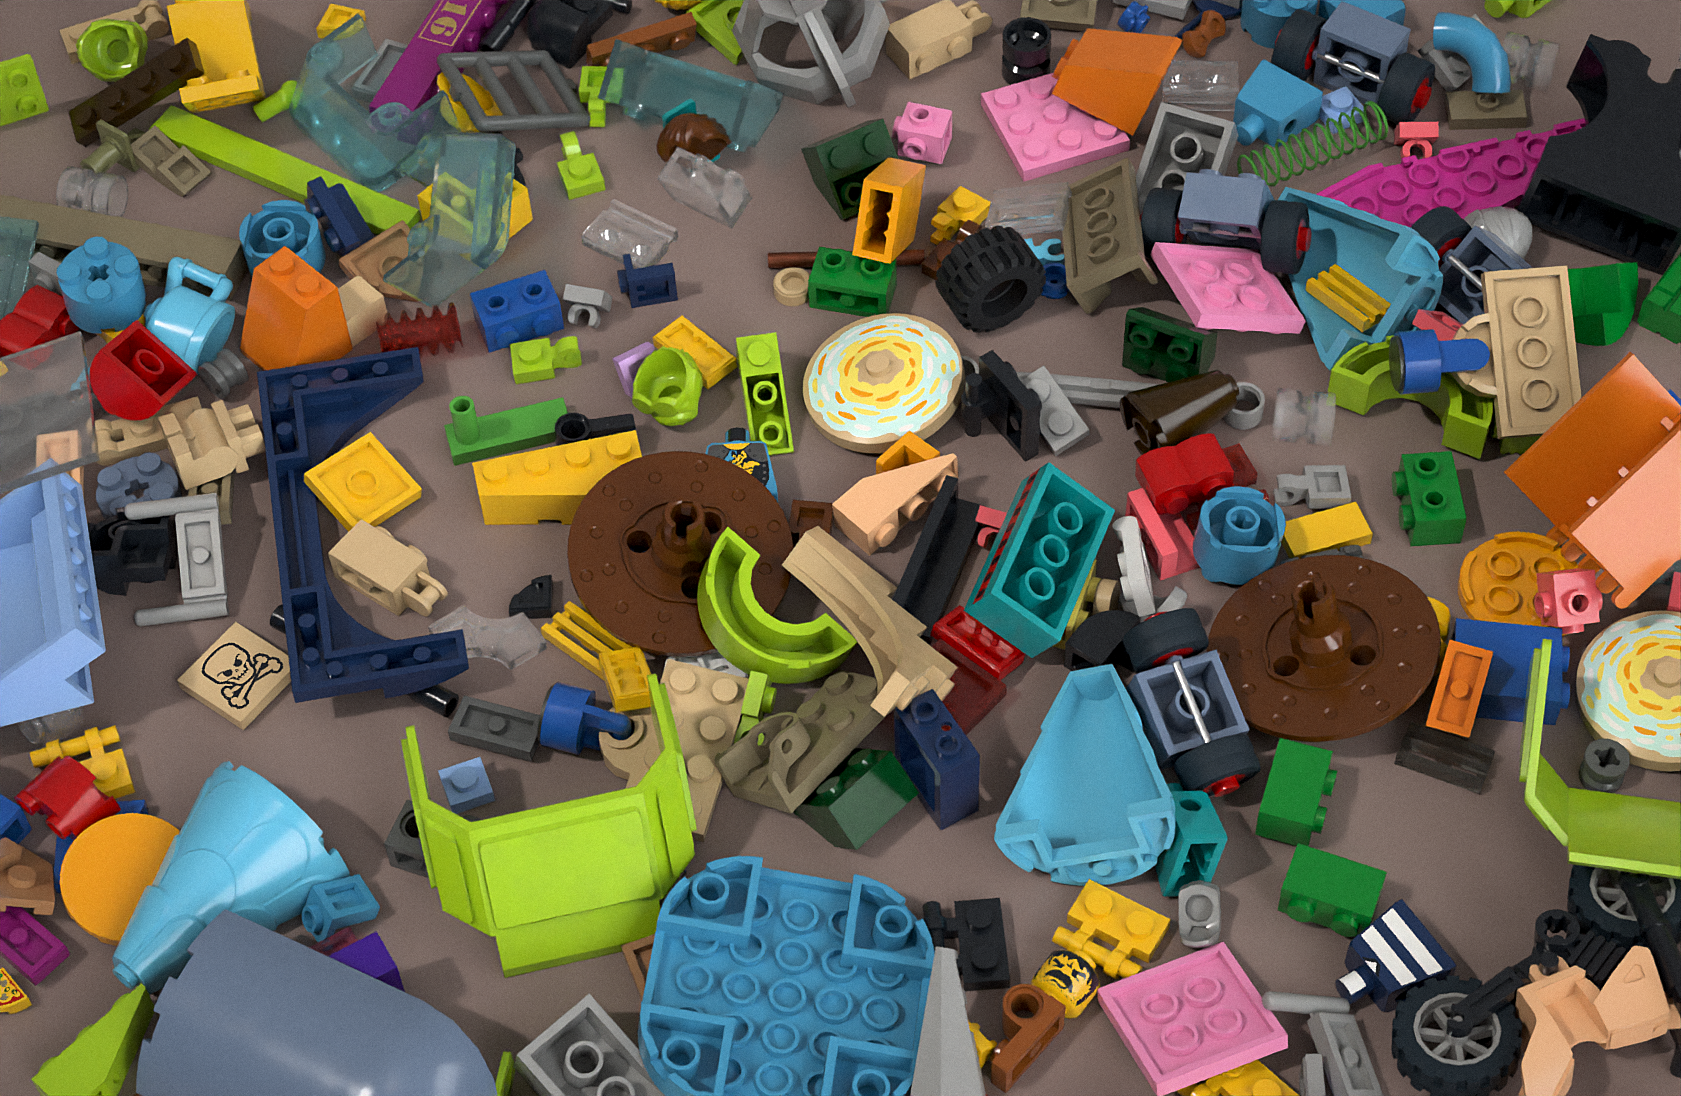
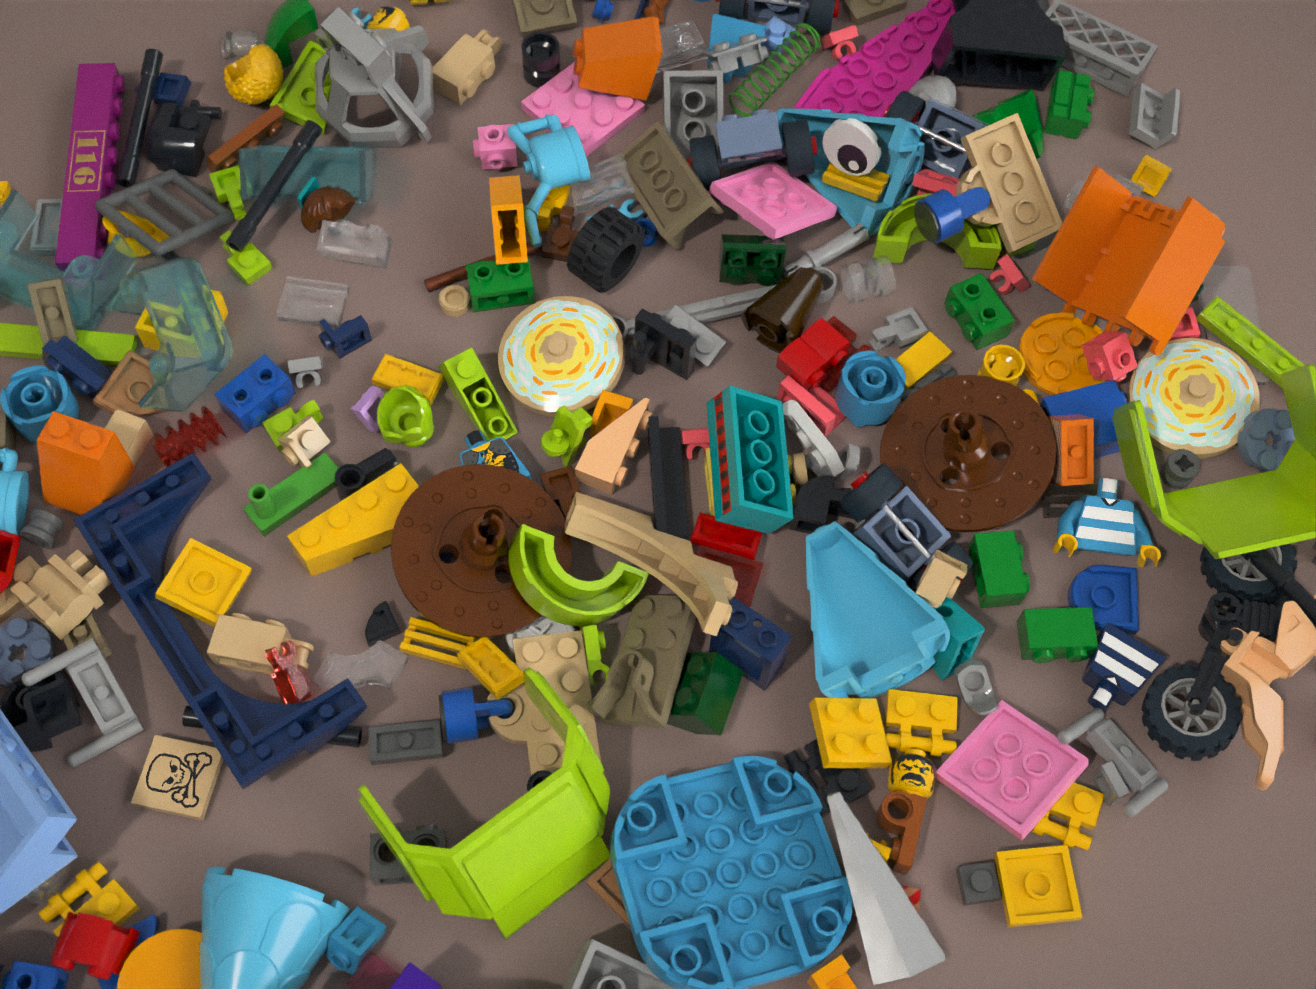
camera: 30 degrees left, 10 degrees up
light blue plate [438,757,495,814] -> none
dark green slope [801,119,898,220] -> none
none -> dark tan plate [27,277,79,346]
none -> black piece [226,120,323,252]
none -> clear red plate [265,640,312,704]
none -> tan bracket [278,415,331,469]
none -> medium azure piece [507,114,590,248]
none -> lime hips [540,405,593,467]
none -> light grey hinge [704,33,768,74]
none -> light grey pin [782,223,869,278]
none -> yellow plate [809,697,892,768]
none -> white tile [822,118,882,176]
none -> tan brick [916,549,967,608]
none -> yellow wheel [977,345,1025,386]
none -> coral tile [990,254,1031,295]
none -> torso [1052,478,1161,567]
none -> blue tile [1068,565,1139,634]

